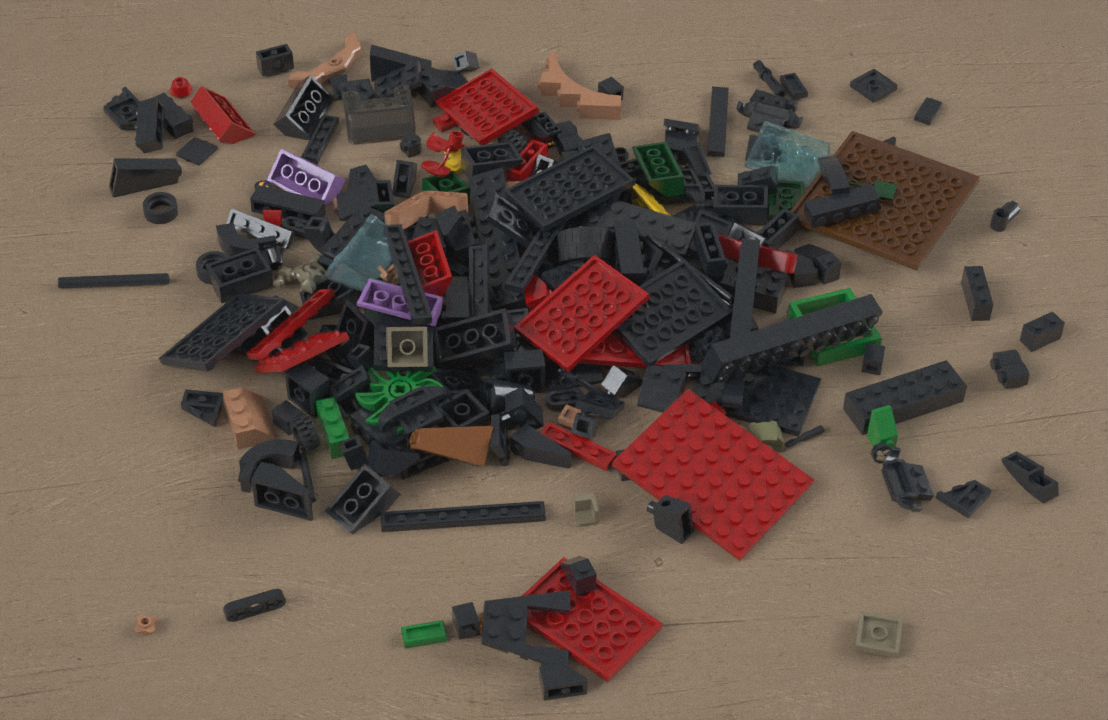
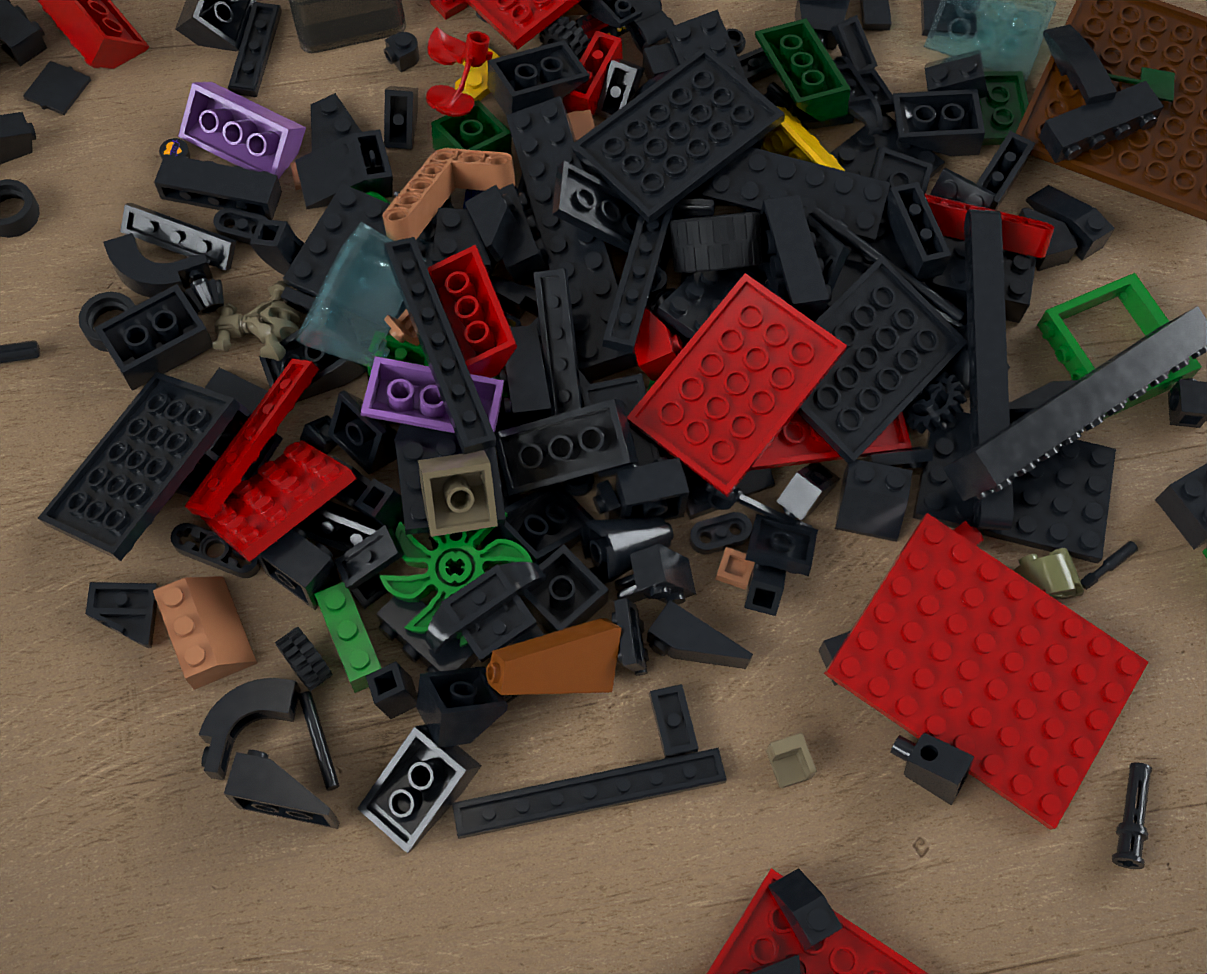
camera: 10 degrees left, 20 degrees up
red slope [263,210,283,227] -> none
black brick [272,400,303,435] -> none
red plate [540,422,615,471] -> none
none -> black beam [170,523,261,578]
none -> black plate [649,684,699,758]
none -> black pin [1112,762,1152,869]

